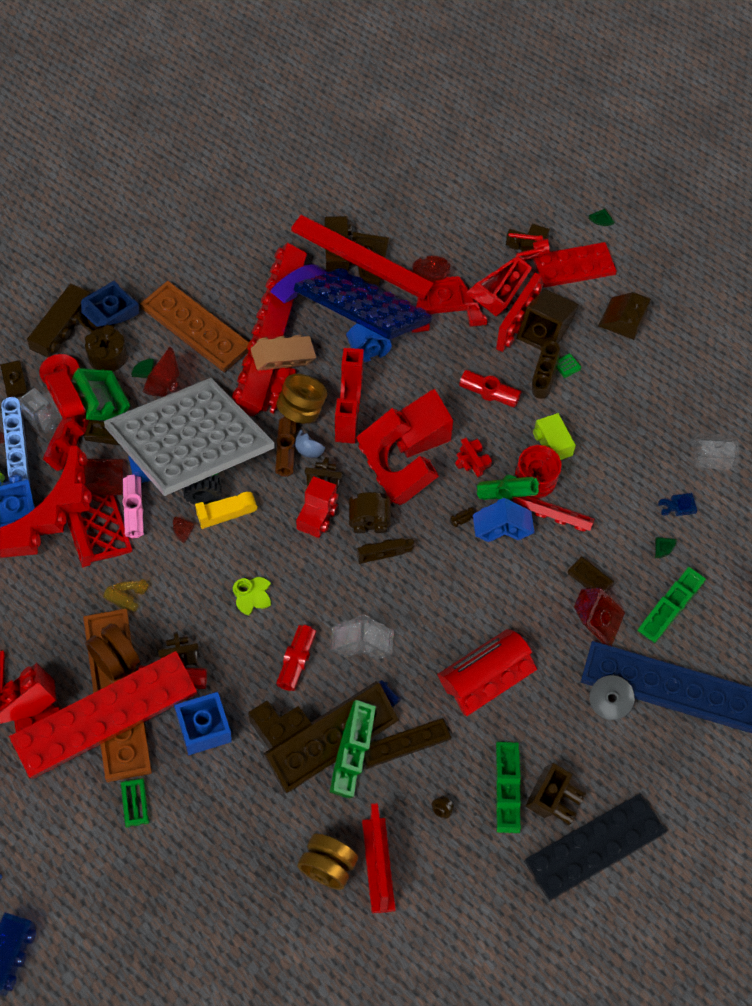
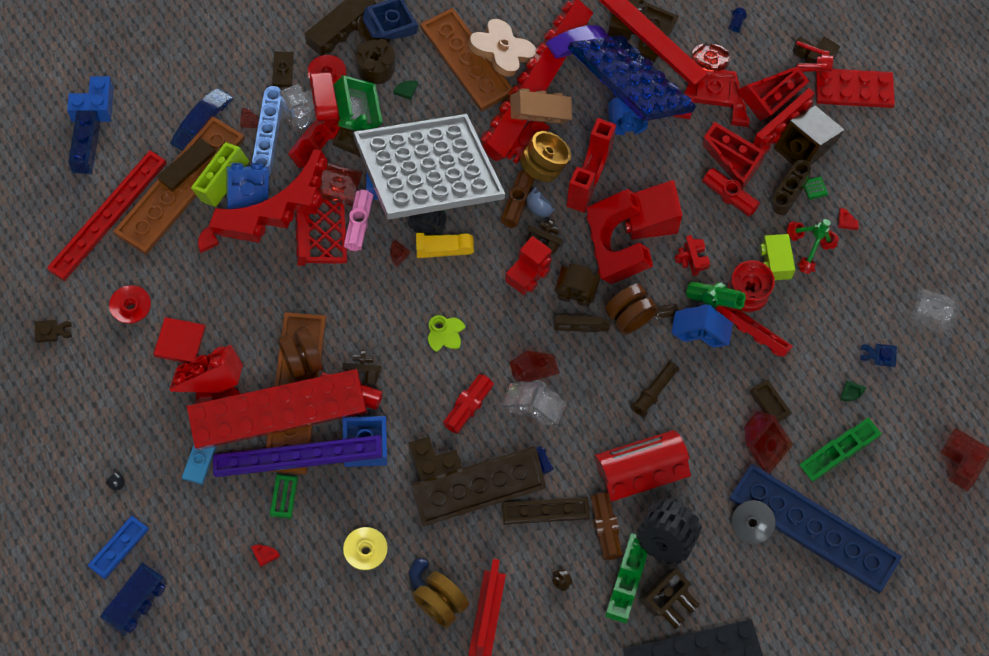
camera: 15 degrees right, 5 degrees up
clear yellow plant [103,579,149,612] -> none
clear red slope [142,347,180,397] -> none
green slope [329,700,376,798] -> none
dark green tile [588,209,615,226] -> none
dark brown slope [598,292,651,340] -> none
none -> dark azure plate [182,445,217,485]
none -> dark purple tile [213,435,383,477]
none -> red tile [251,544,280,567]
none -> light yellow dish [343,527,388,570]
none -> dark blue arm [408,558,429,591]
none -> plant [468,19,536,76]
none -> clear red slope [509,351,560,382]
none -> reddish brown piece [590,492,622,560]
none -> reddish brown wheel [605,284,659,335]
none -> dark brown pin [630,361,679,418]
none -> black wheel [636,499,702,564]
none -> red wedge [703,122,765,189]
none -> clear blue pin [729,7,747,33]
none -> plant [786,219,839,274]
none -> red tile [838,208,859,230]

